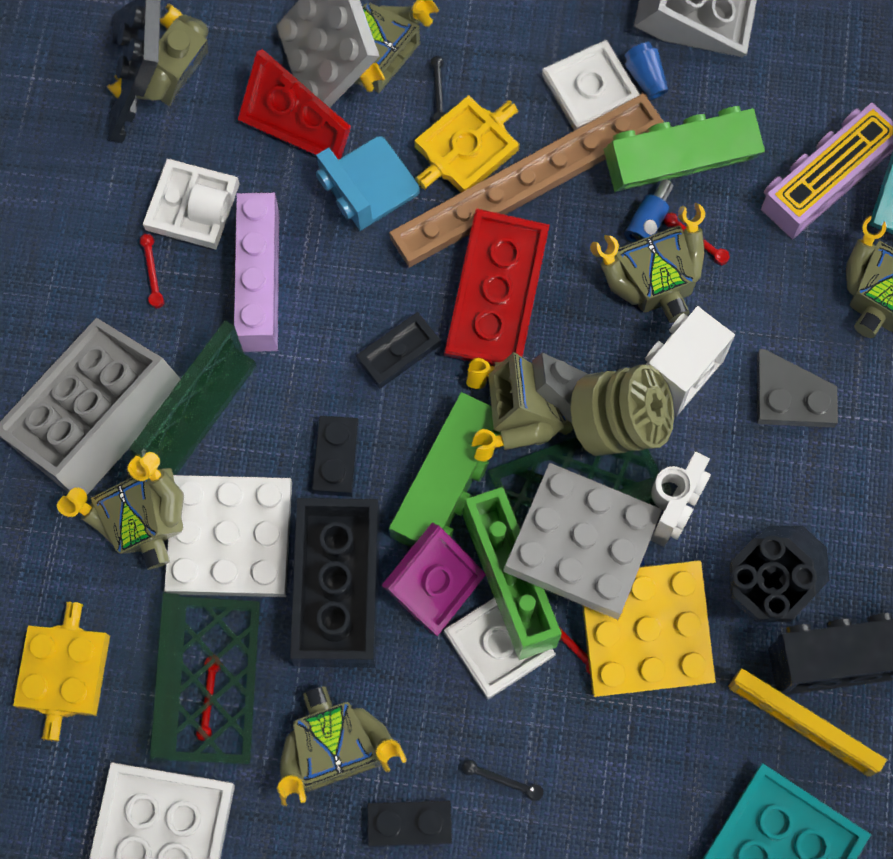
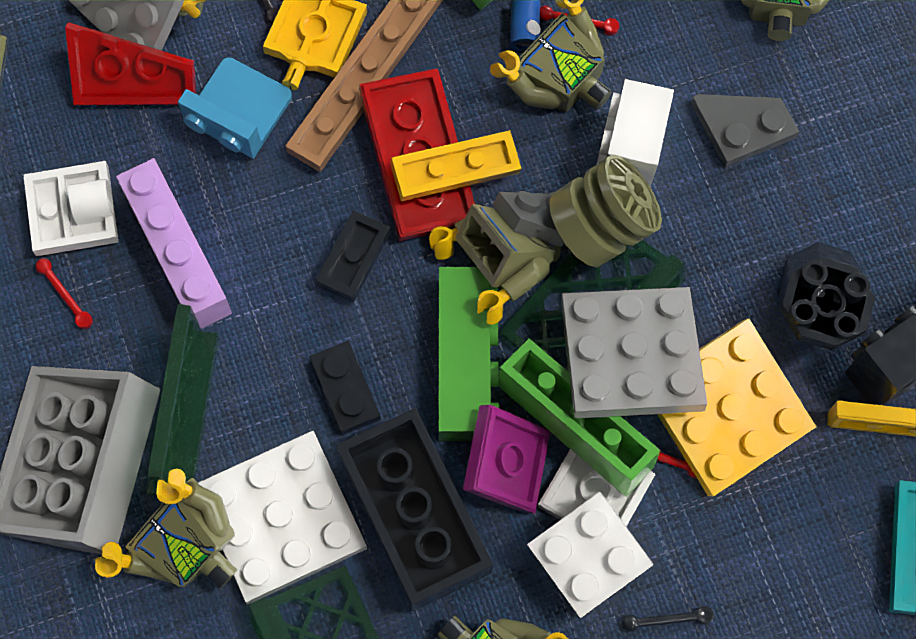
camera: 30 degrees left, 0 degrees up
white plate [651,451,711,547] -> none
none -> yellow plate [390,130,522,201]
none -> white brick [527,491,653,618]

